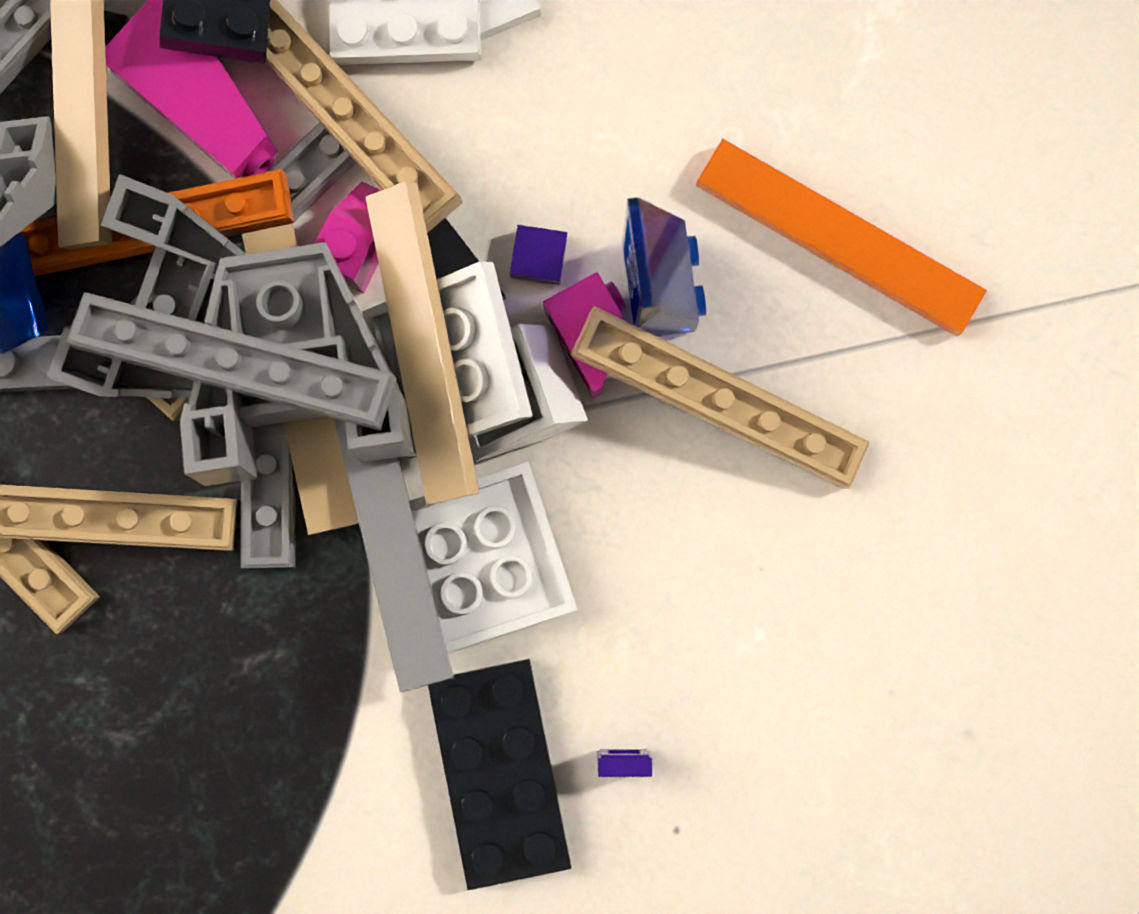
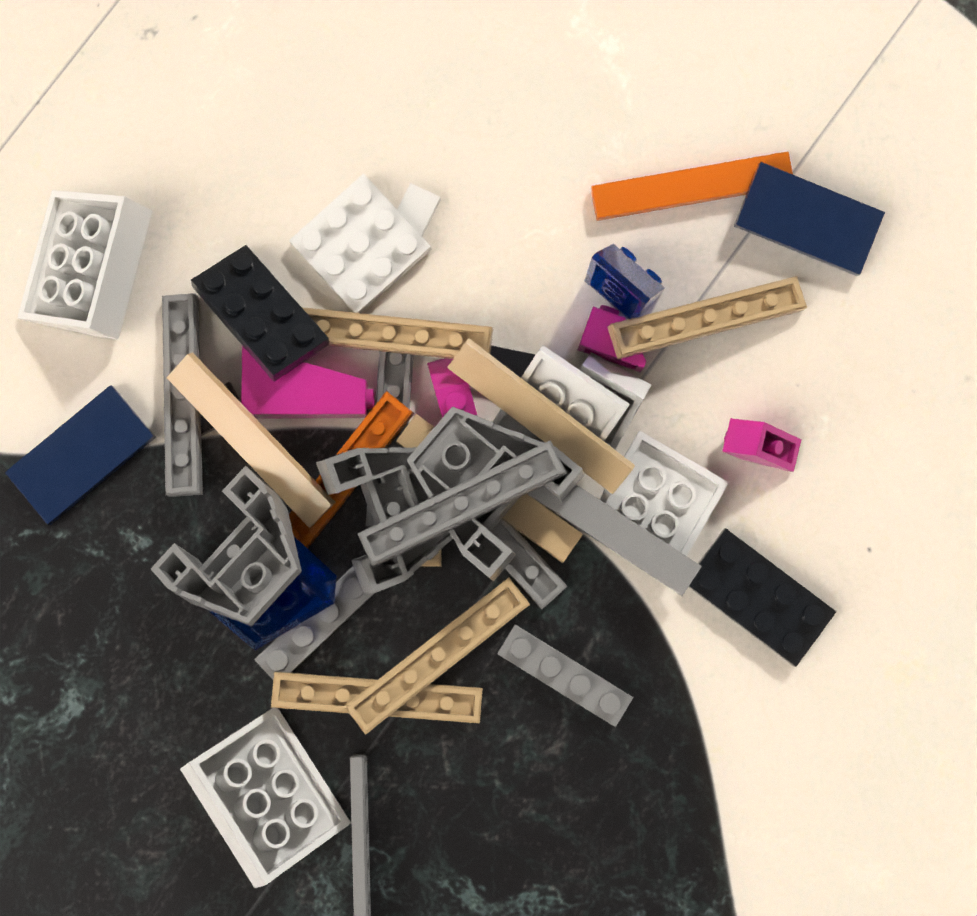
camera: 45 degrees left, 0 degrees up
dark purple tile [510,225,568,285] -> none
dark purple tile [597,749,652,777] -> none
none -> light grey plate [497,624,633,727]
none -> dark pink slope [723,418,802,472]
none -> dark blue tile [734,162,885,276]

